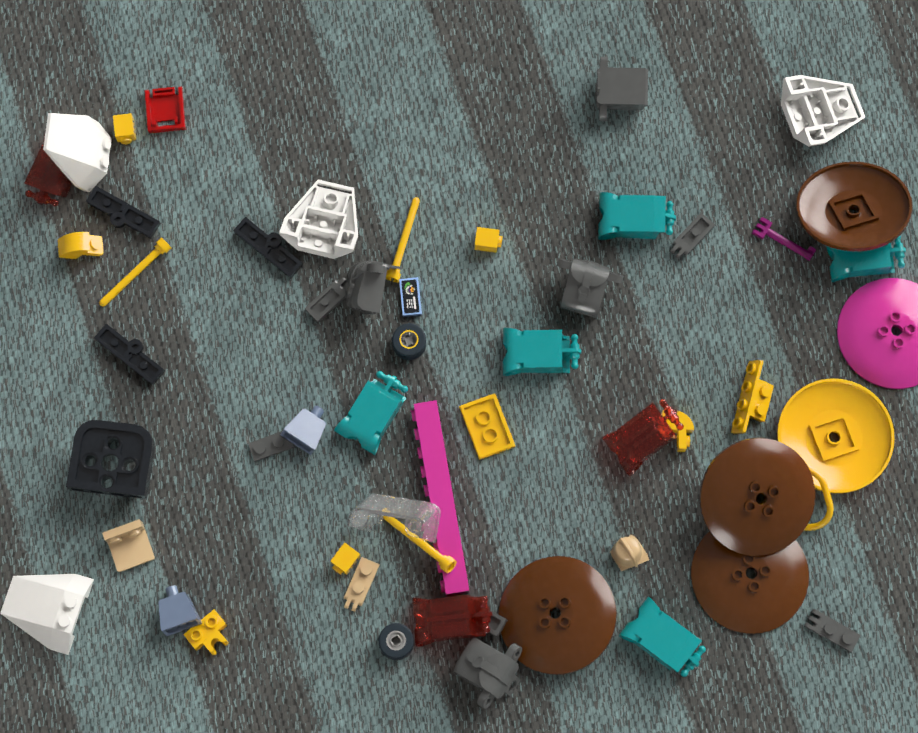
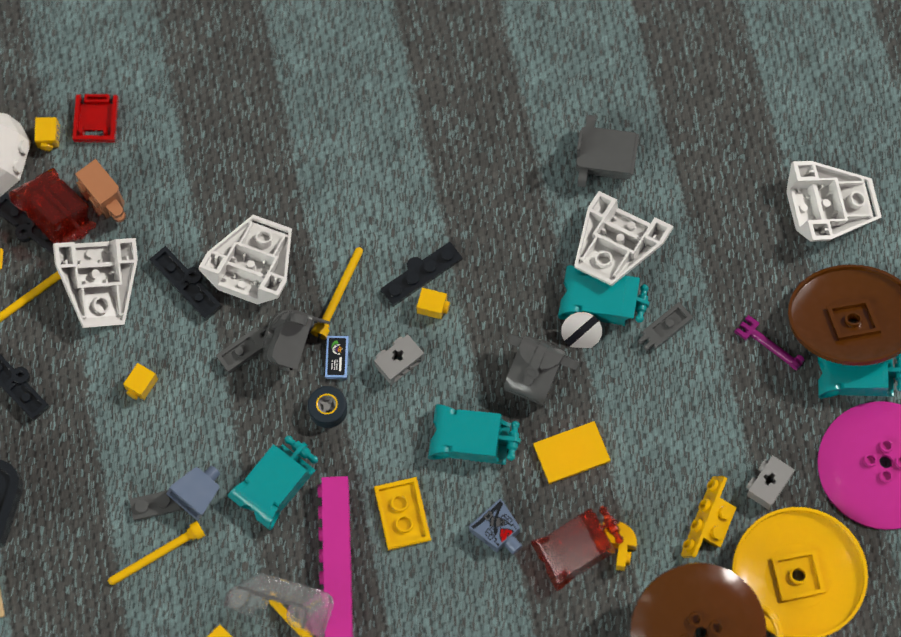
camera: 10 degrees right, 5 degrees down
none -> clear red piece [9,168,96,243]
none -> white wedge [53,238,138,328]
none -> nougat hinge [75,159,126,223]
none -> yellow piece [108,521,206,585]
none -> yellow brick [123,363,158,400]
none -> light grey brick [374,334,425,385]
none -> black hinge [380,242,463,307]
none -> sand blue torso [469,499,522,555]
none -> yellow tile [533,421,611,485]
none -> white sticker [561,312,602,348]
none -> white wedge [574,191,674,286]
none -> light grey brick [746,455,795,510]

